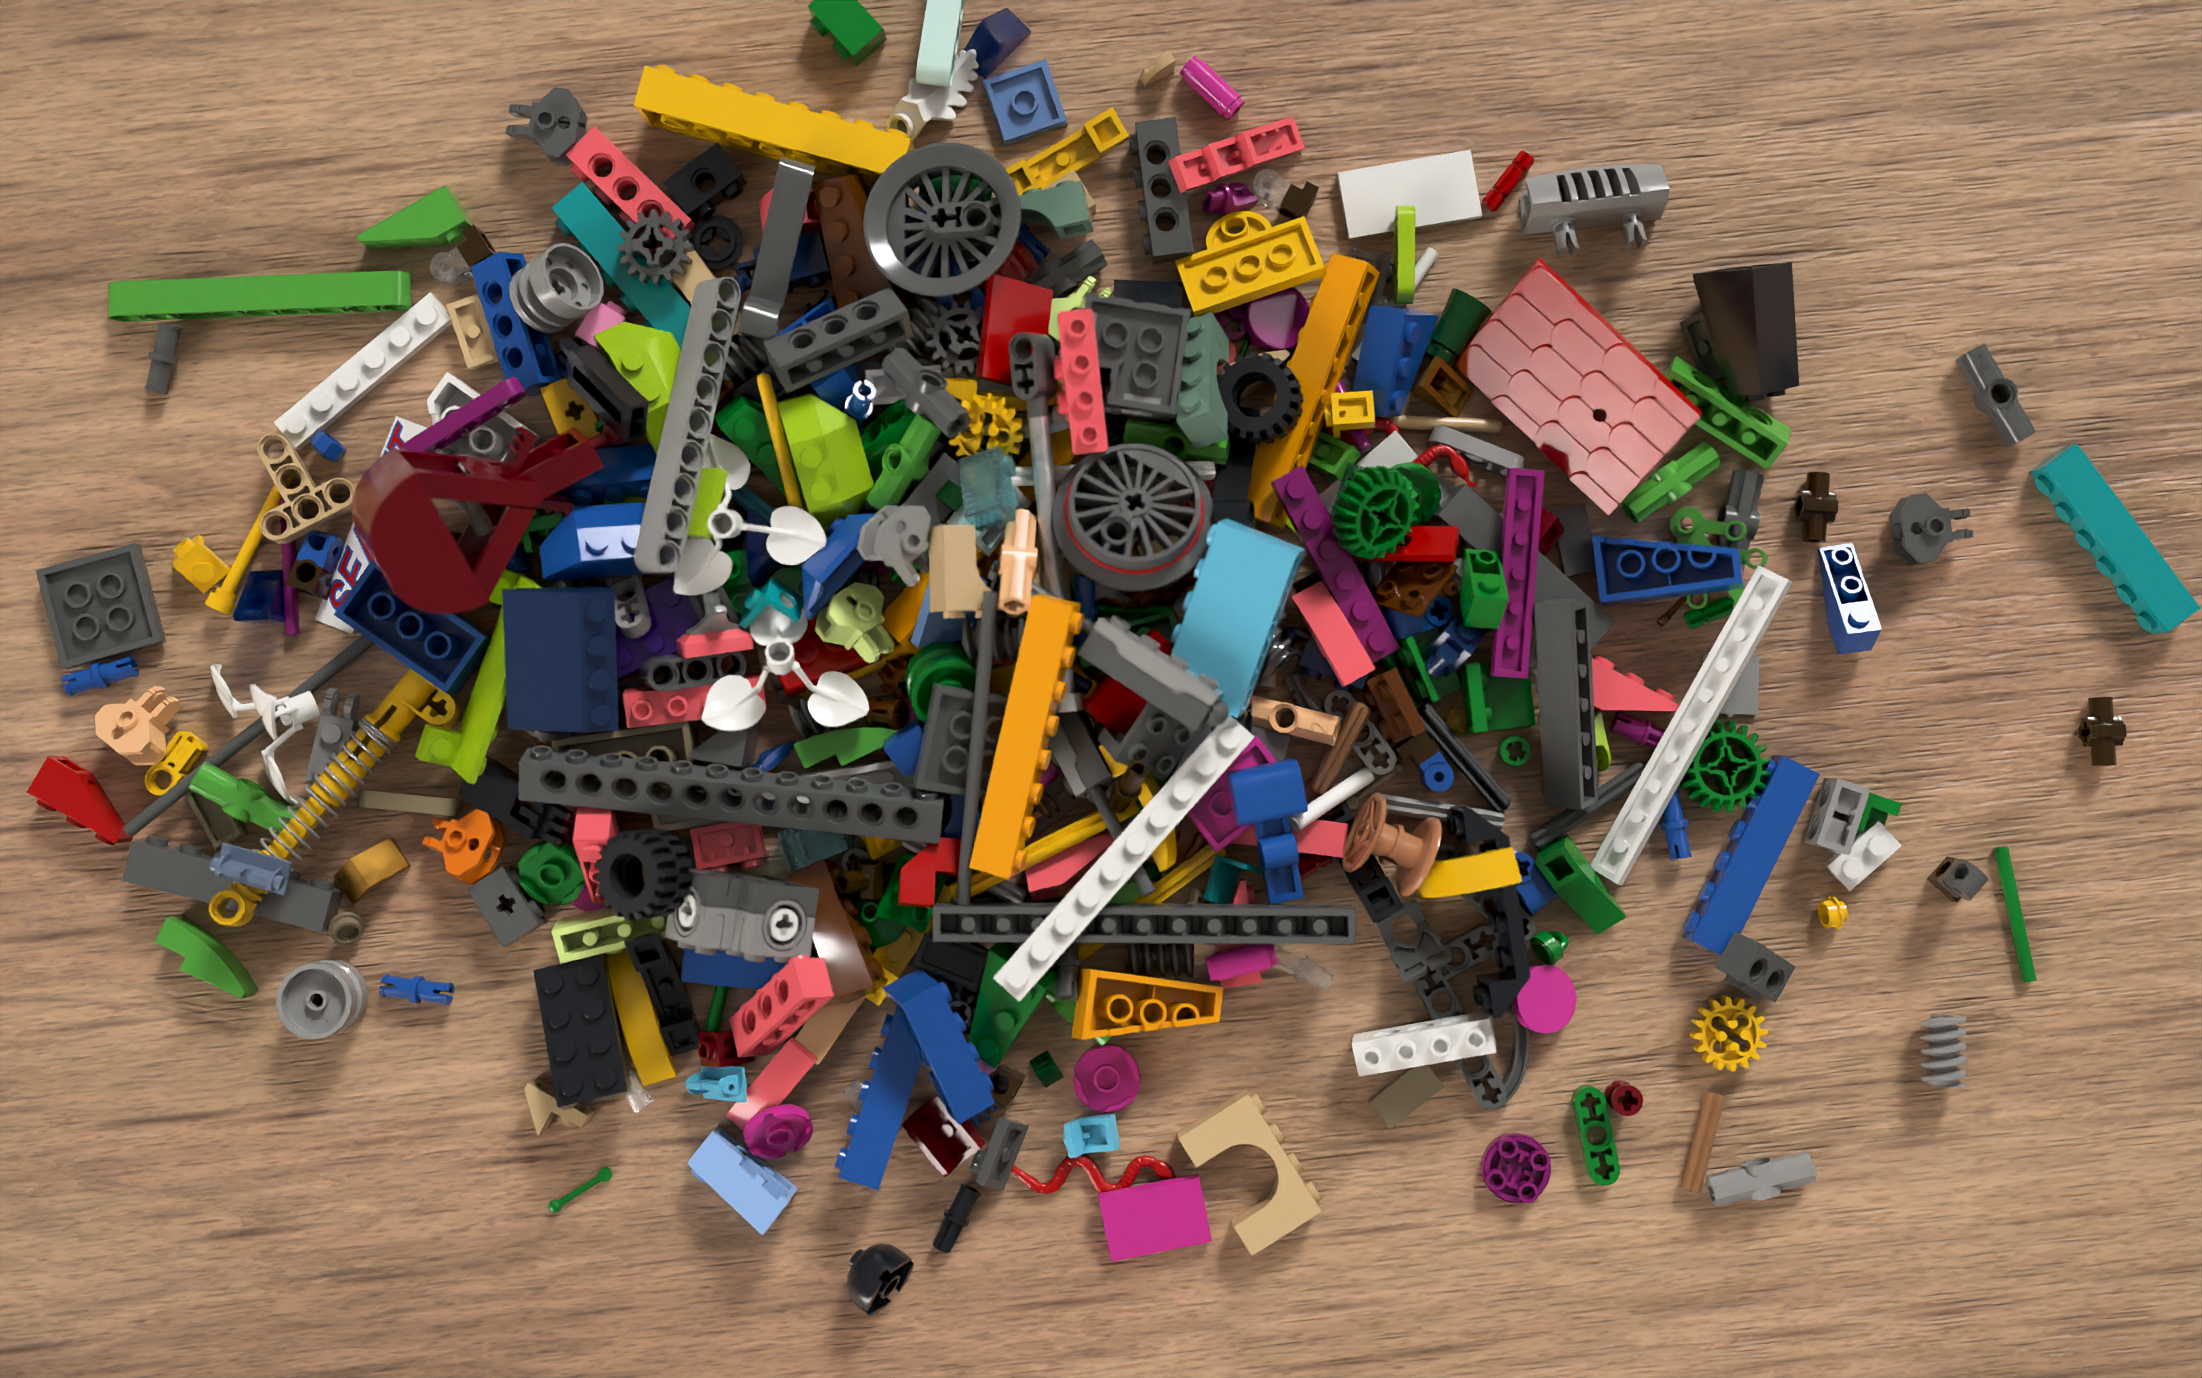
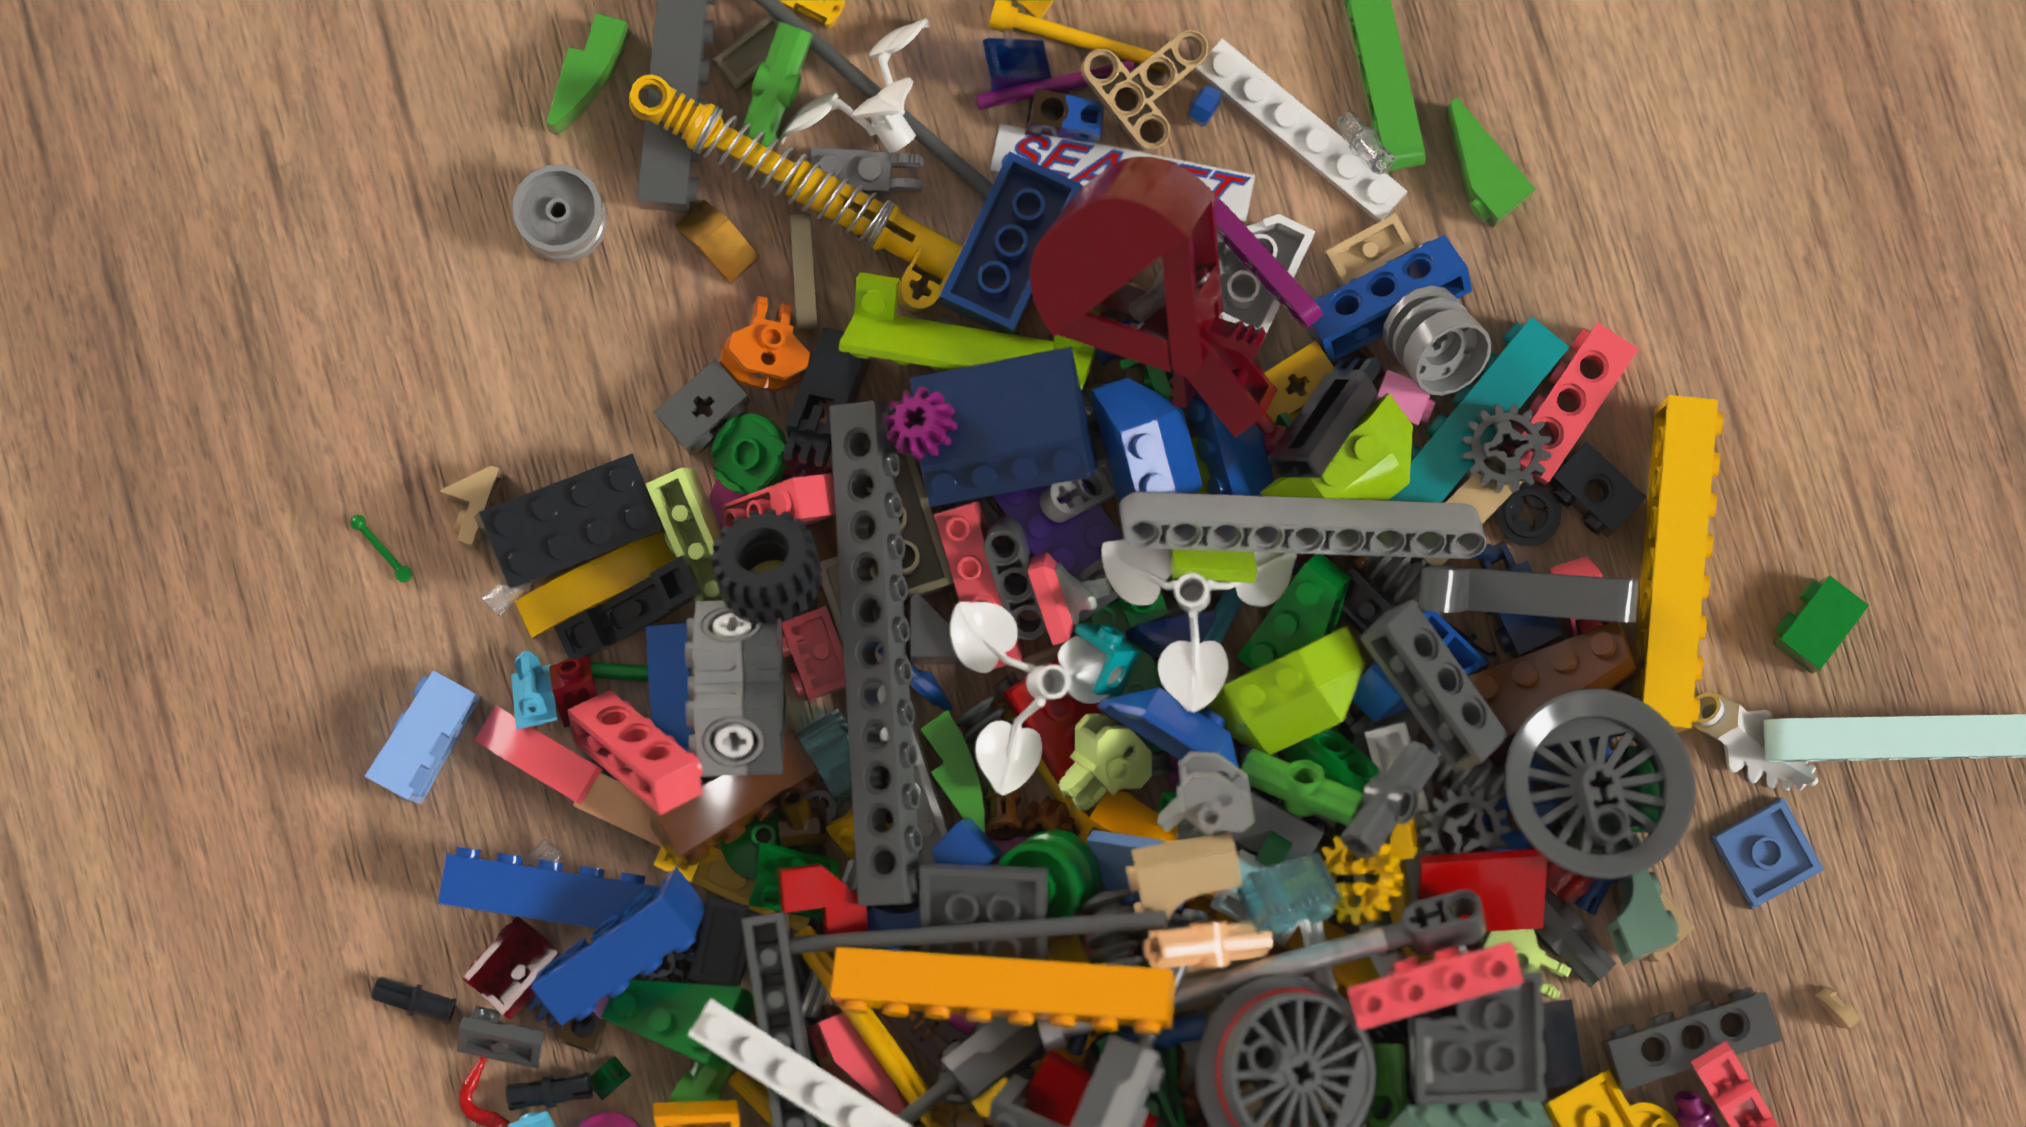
camera: 80 degrees right, 5 degrees down
sand blue hinge [210,843,293,895] -> none
dark tan plate [328,912,364,945] -> none
blue pin [379,974,454,1005] -> none
leg [430,225,497,287] -> none
dark grey hinge [506,87,588,165] -> none
dark pink tile [743,1105,813,1159] -> none
yellow piece [757,373,804,510] -> none
blue pin [844,381,876,432] -> none
black cylinder [847,1243,914,1316] -> none
clear blue slope [964,8,1031,80] -> none
yellow slope [1006,107,1130,196] -> none
dark grey pin [1054,943,1082,1002] -> none
dark pink piece [1180,56,1245,120] -> none
none -> black pin [506,1072,593,1111]
none -> magenta gear [884,386,957,460]
none -> clear axle [1336,111,1394,174]

